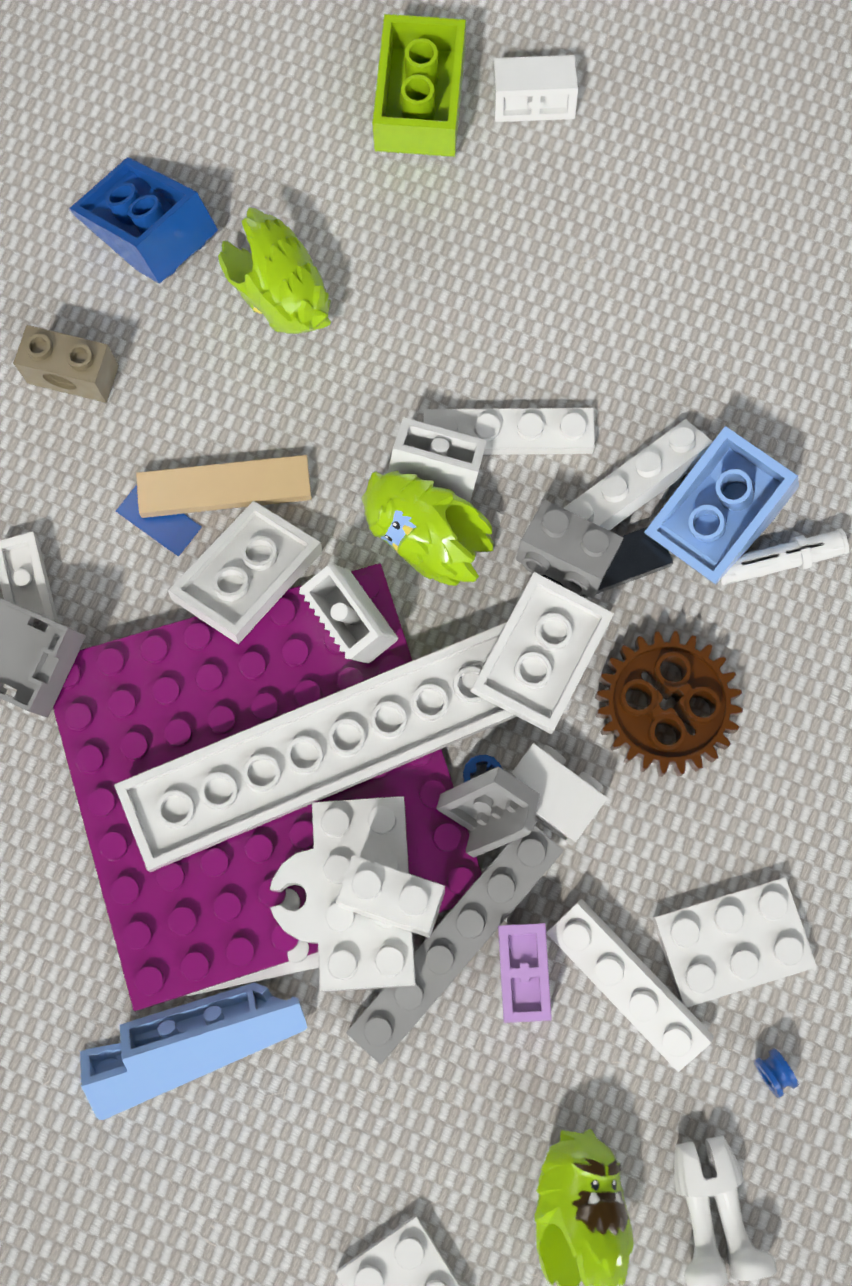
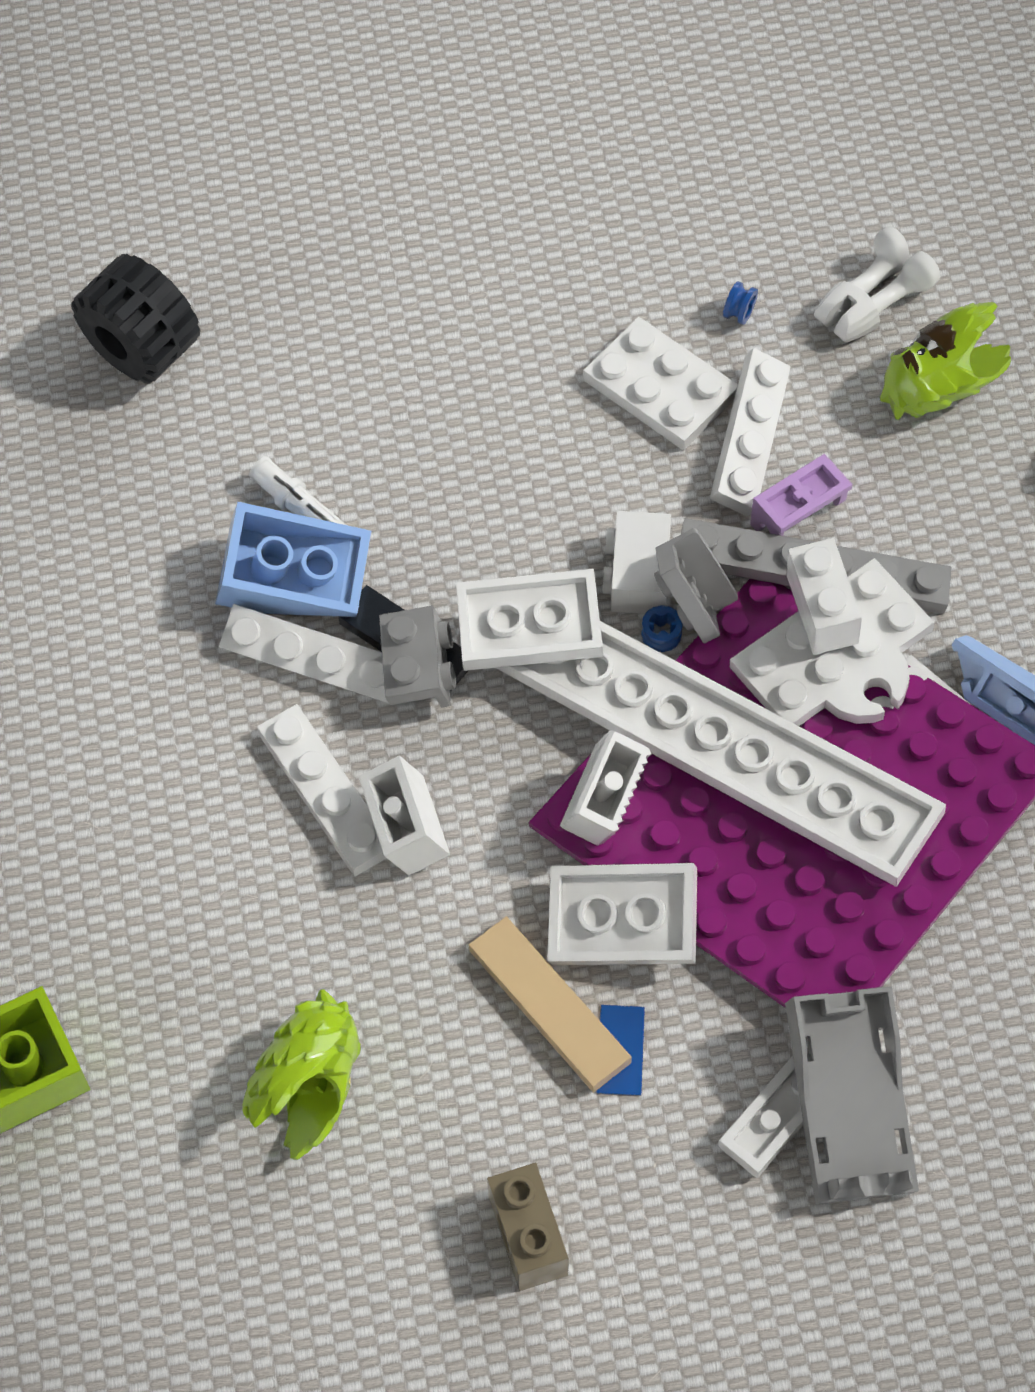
camera: 125 degrees left, 15 degrees down
blue slope [69,157,218,284] -> none
lime head [361,470,494,586] -> none
reddish brown gear [595,631,743,777] -> none

